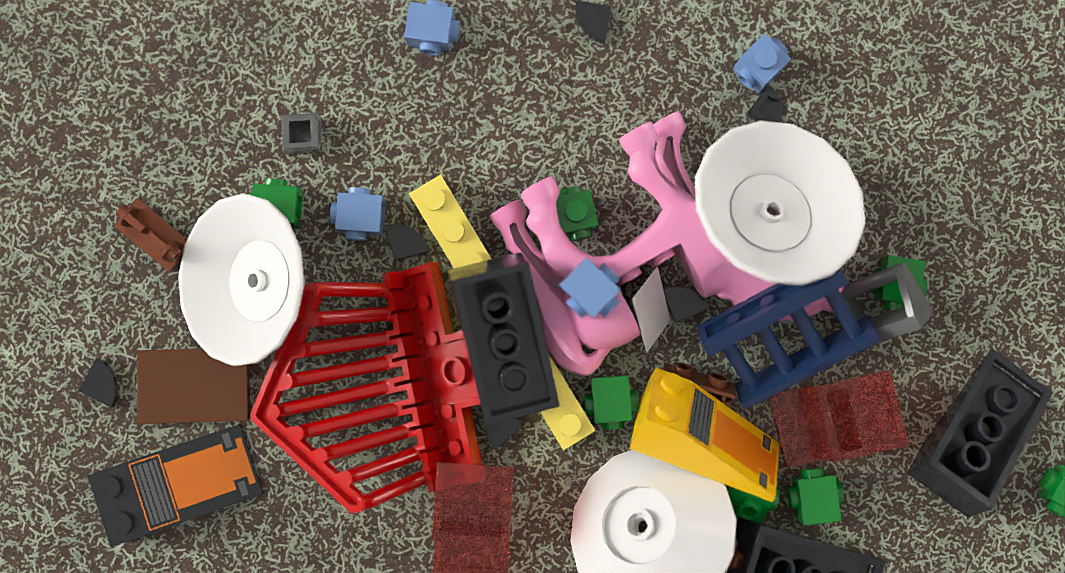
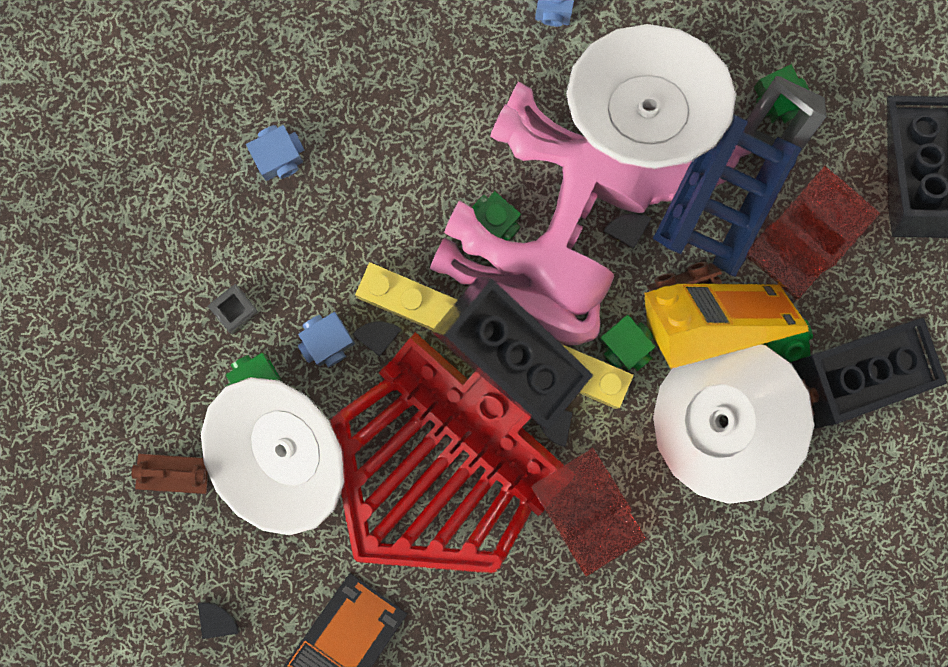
camera: 45 degrees left, 0 degrees up
reddish brown tile [137,348,250,424] -> none
medium blue brick [559,257,621,319] -> none
black tile [575,0,611,44] -> none
white sticker [632,266,670,353] -> none
black tile [746,85,782,123] -> none
green brick [787,467,844,525] -> none

